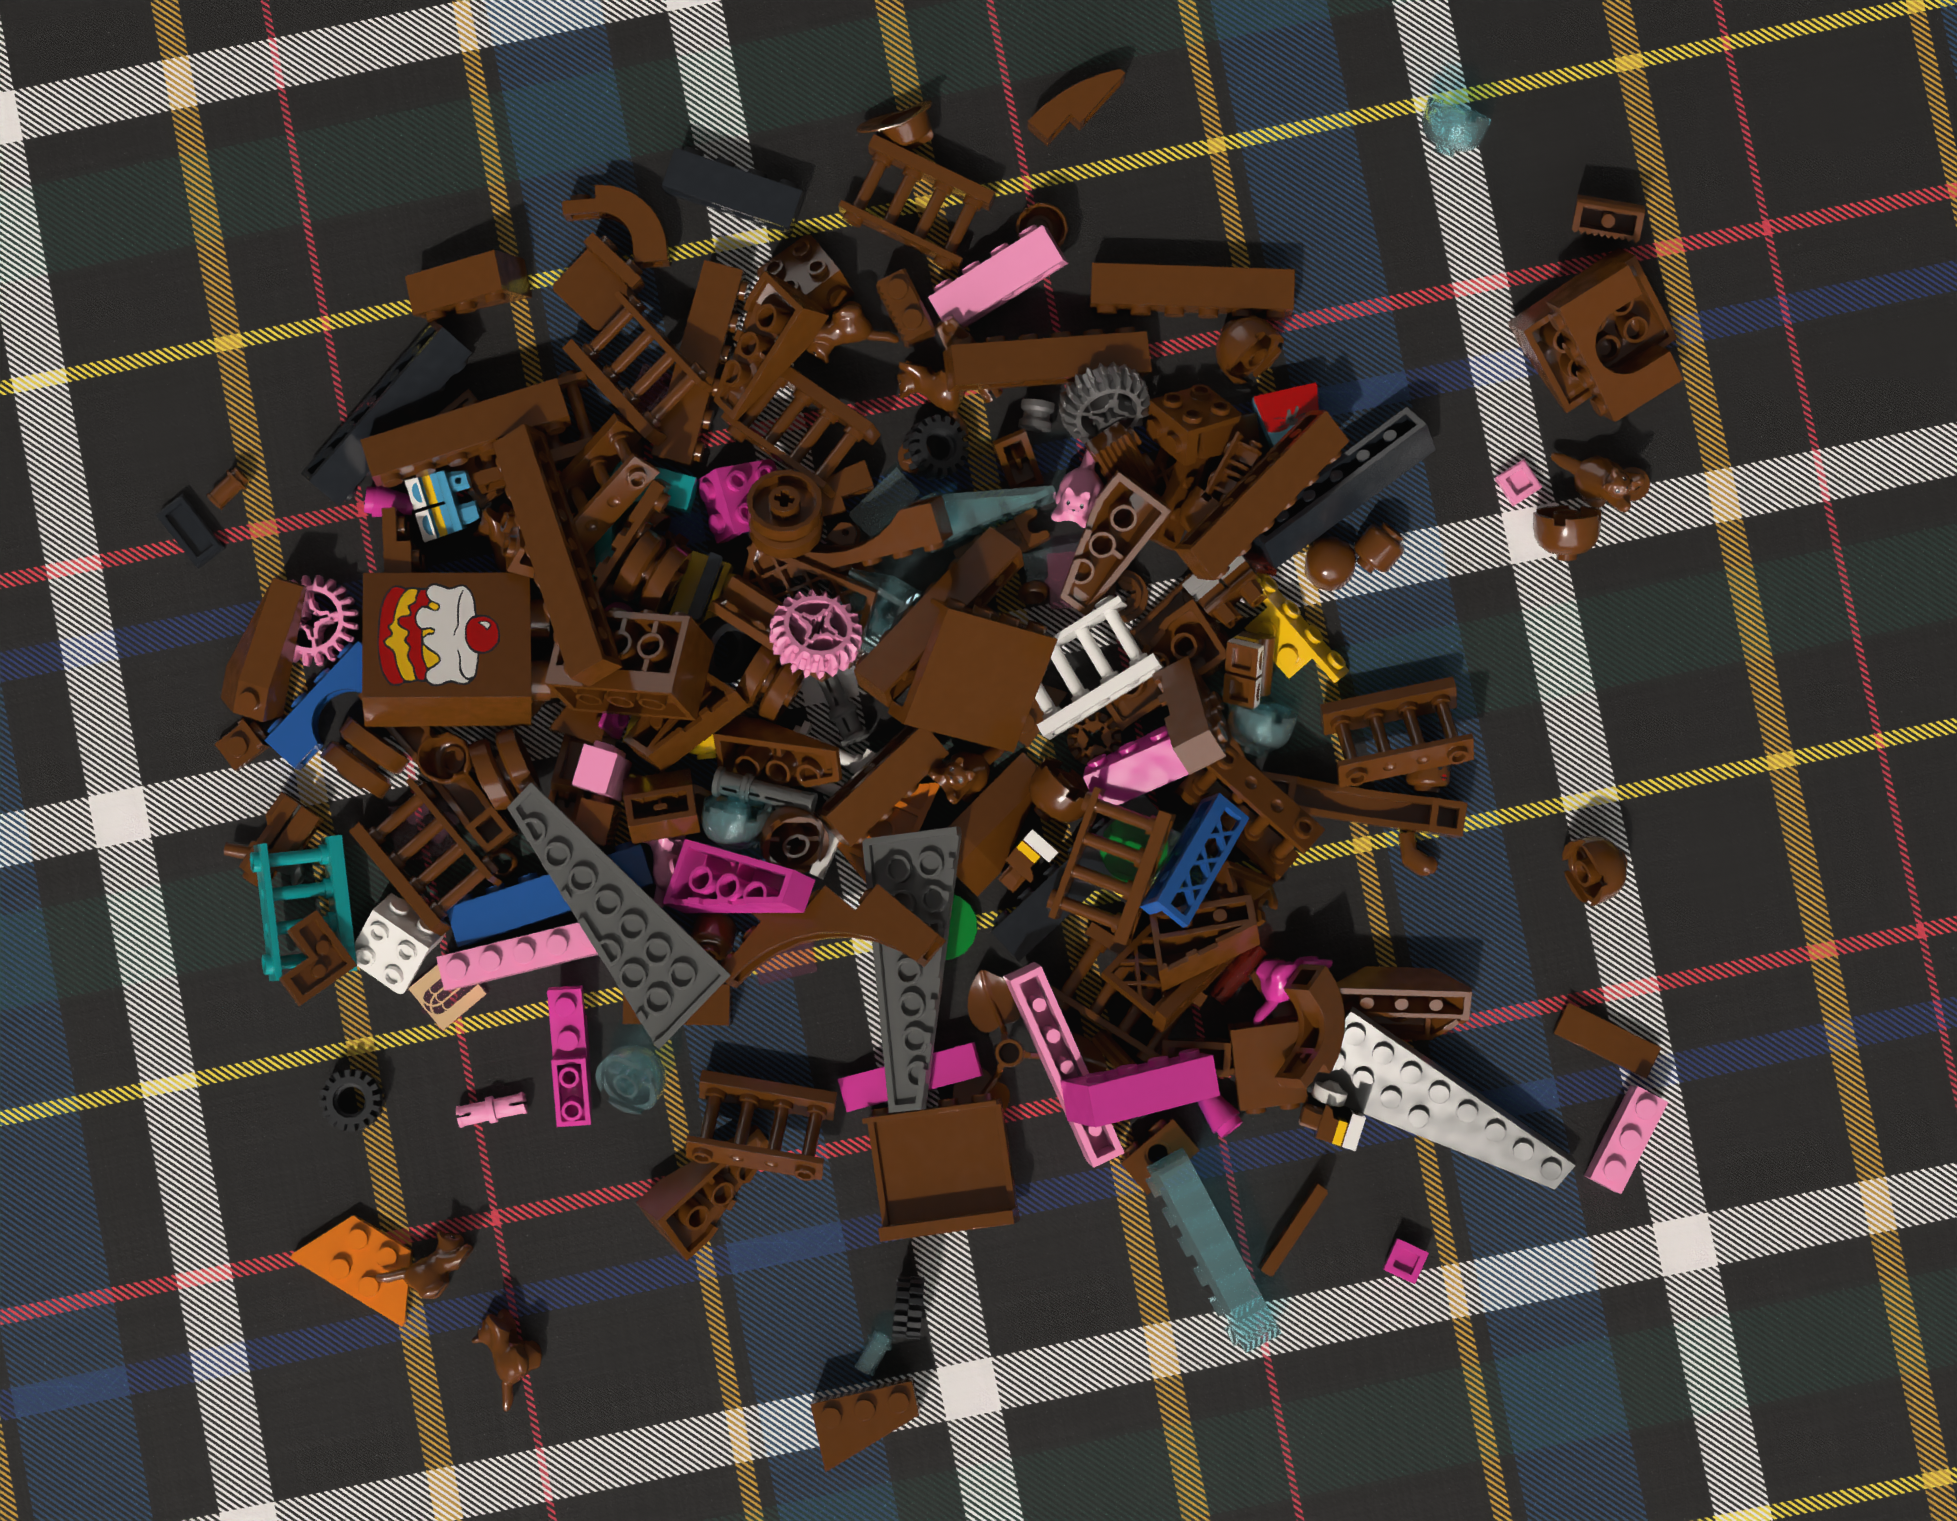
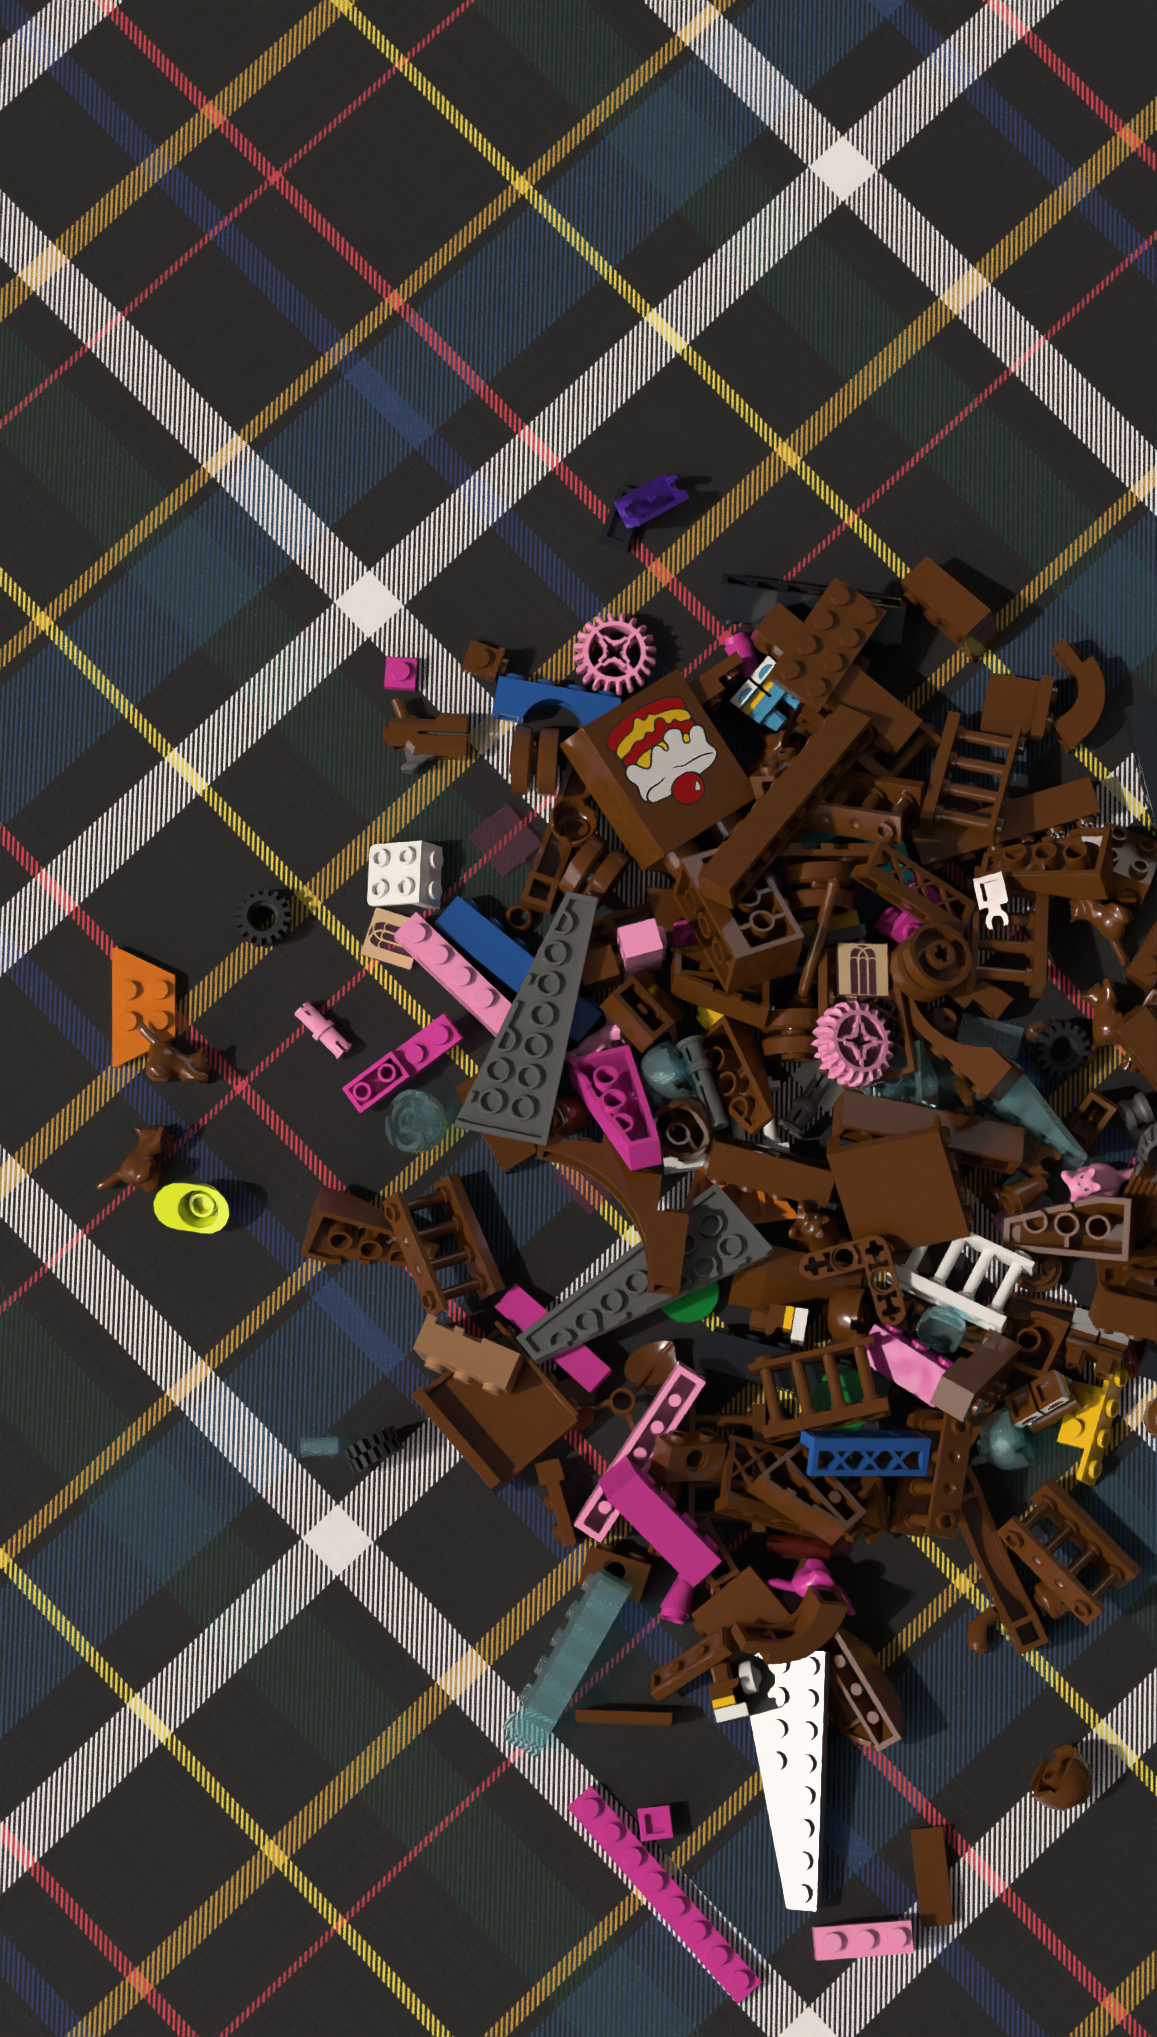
camera: 50 degrees right, 5 degrees down
reddish brown pin [206,467,250,510] -> none
reddish brown wedge [221,577,307,722] -> none
teal fence [250,835,358,981] -> none
reddish brown plate [279,910,357,1006] -> none
reddish brown fence [349,777,503,936] -> none
reddish brown wedge [810,1377,920,1473] -> none
none -> neon yellow piece [154,1183,229,1234]
none -> dark pink plate [384,656,418,691]
none -> medium nougat wedge [413,1314,525,1396]
none -> reddish brown plate [535,1458,577,1549]
none -> dark pink plate [567,1786,762,2004]
none -> dark purple hinge [613,473,690,529]
none -> reddish brown brick [650,1428,727,1483]
none -> reddish brown tile [650,1626,733,1702]
none -> reddish brown plate [766,577,887,713]
none -> reddish brown piece [786,877,840,1009]
none -> reddish brown beam [799,1235,907,1326]
none -> piece [836,940,889,1001]
none -> reddish brown fence [850,841,976,936]
none -> clear light blue hair [916,1305,967,1353]
none -> reddish brown arm [953,1077,976,1116]
none -> plate [973,872,1013,930]
none -> reddish brown cone [1000,1174,1049,1215]

